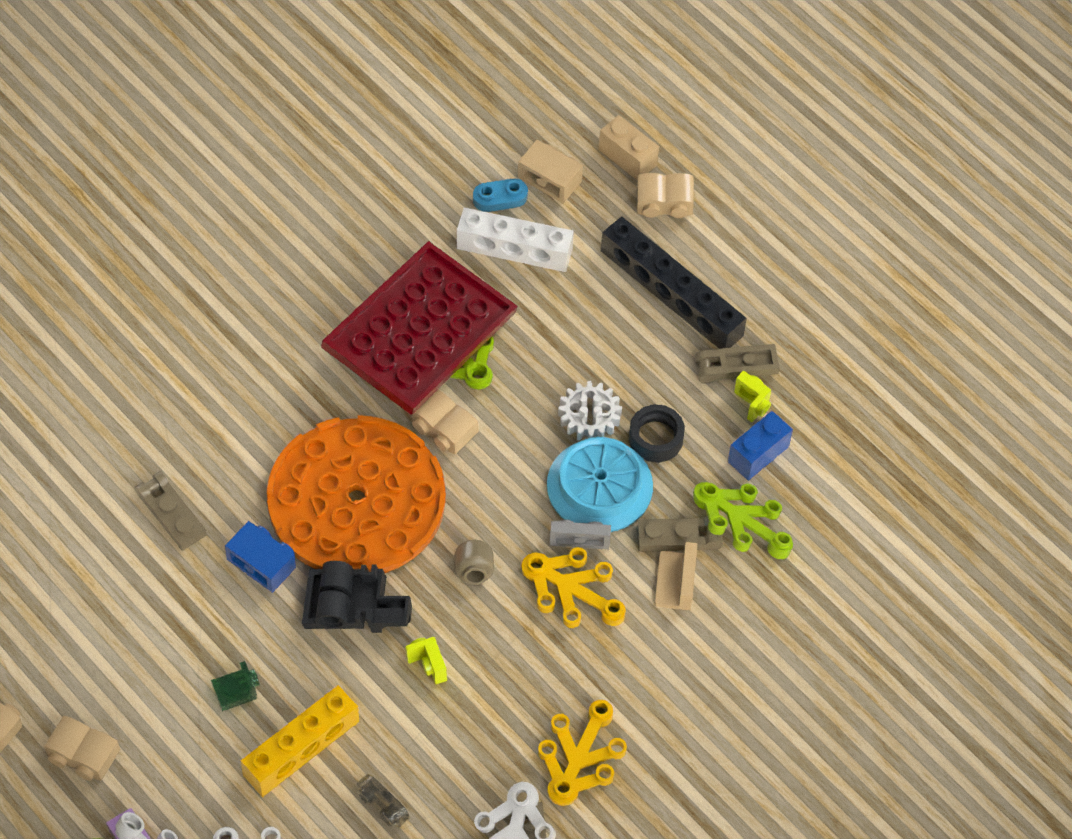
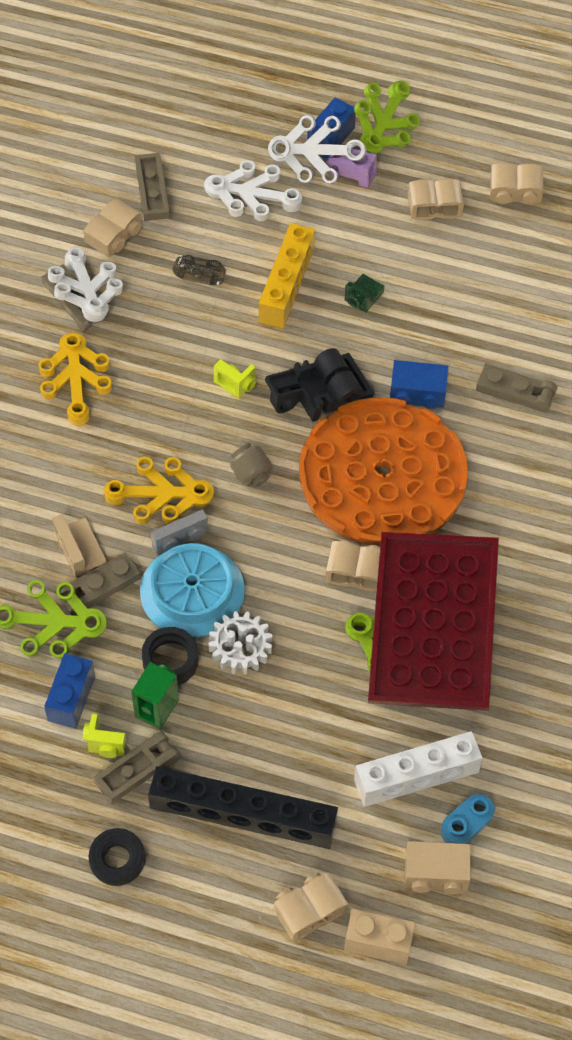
camera: 150 degrees right, 0 degrees up
none -> black tyre [88,828,145,886]
none -> green brick [131,662,179,730]

